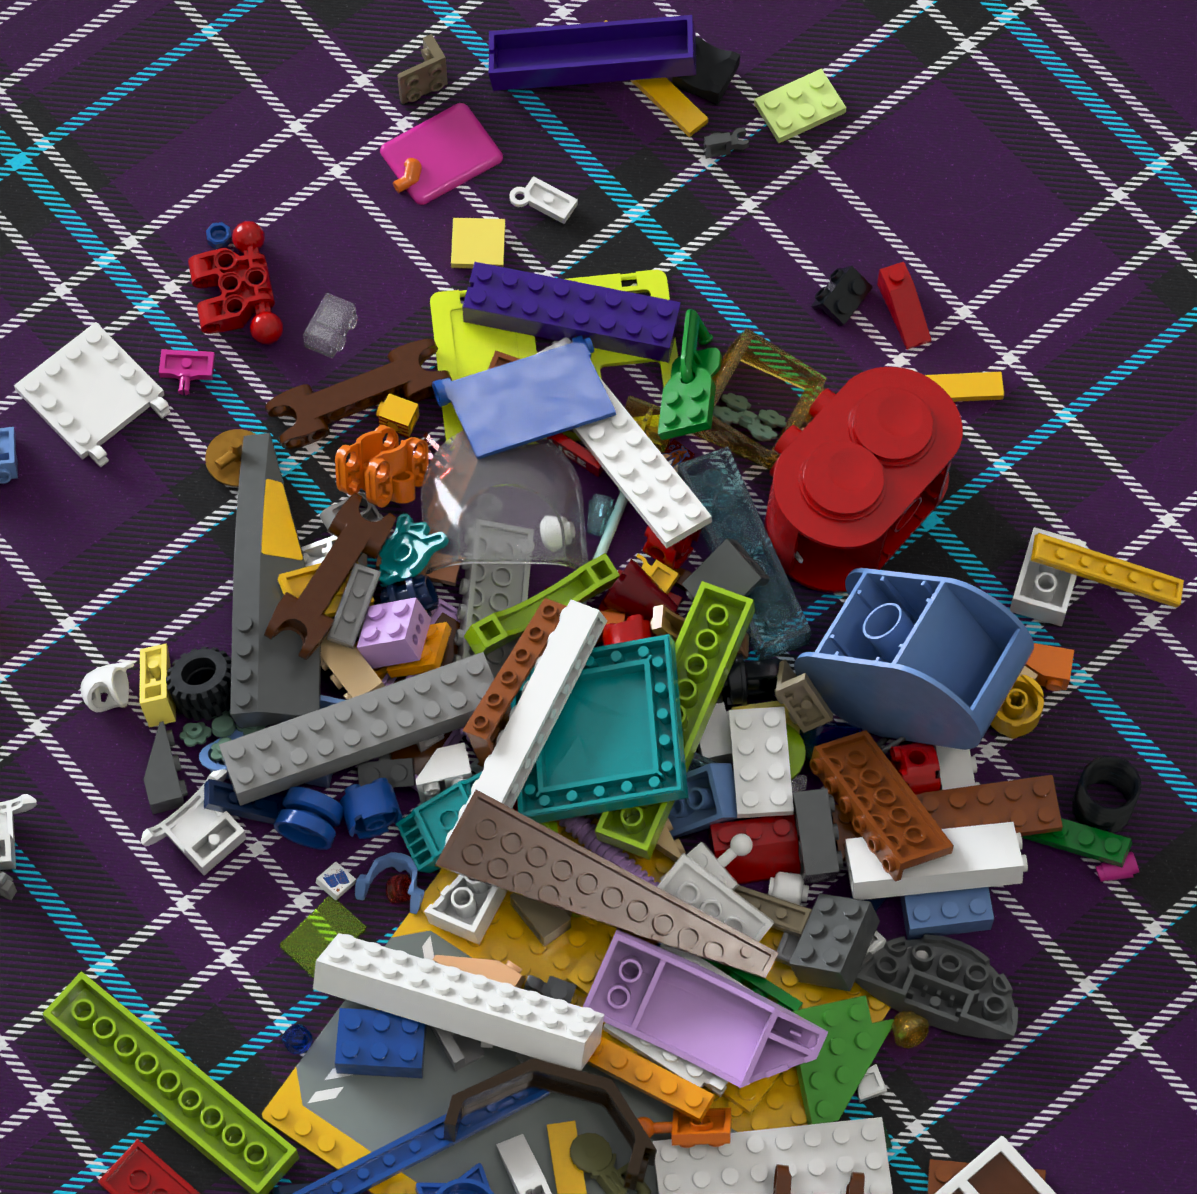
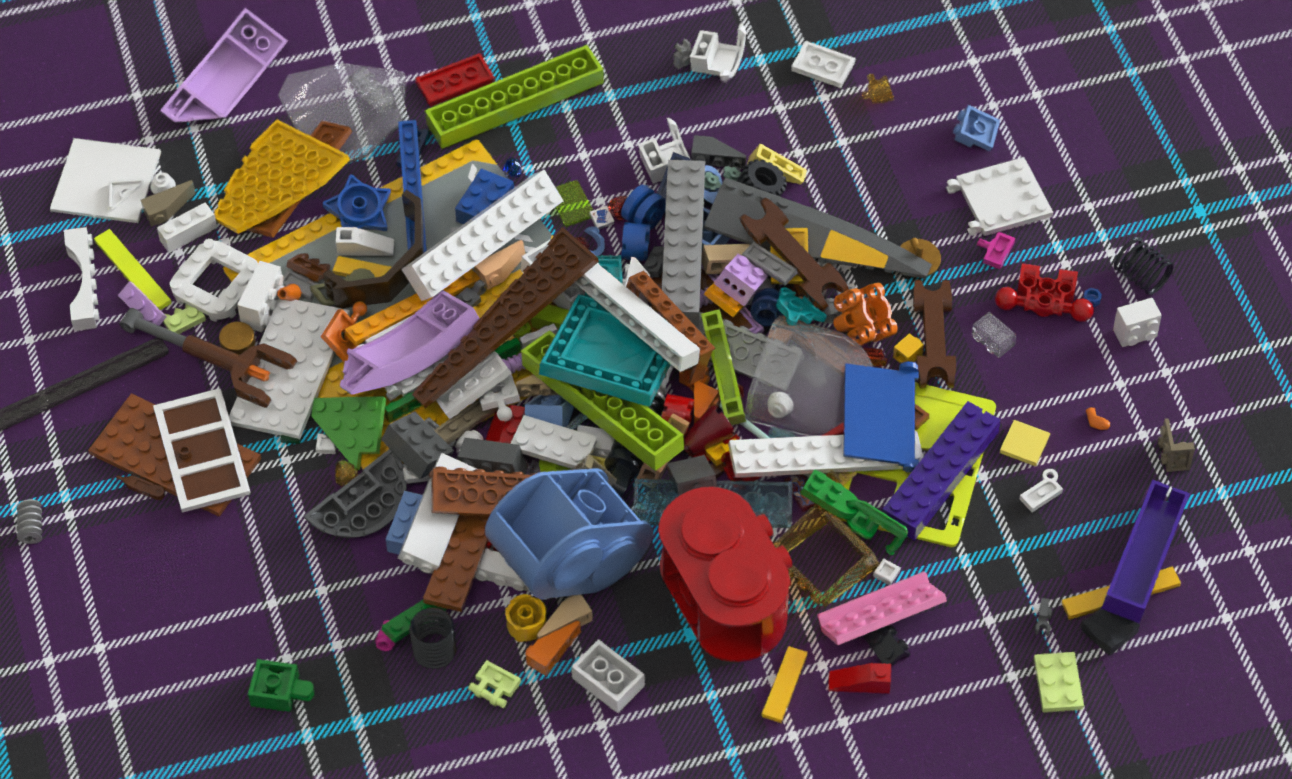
camera: 115 degrees right, 10 degrees down
white piece [81,662,134,712] -> none
dark pink piece [380,103,503,205] -> none
sand green plant [713,393,786,441] -> none
yellow tile [1031,533,1184,608] -> none
none -> yellowish green plate [468,660,521,708]
none -> clear red cone [608,196,627,221]
none -> bright pink bracket [817,572,947,645]
none -> white tile [873,559,901,585]
none -> white brick [1113,298,1162,347]
none -> black piece [1114,237,1174,295]

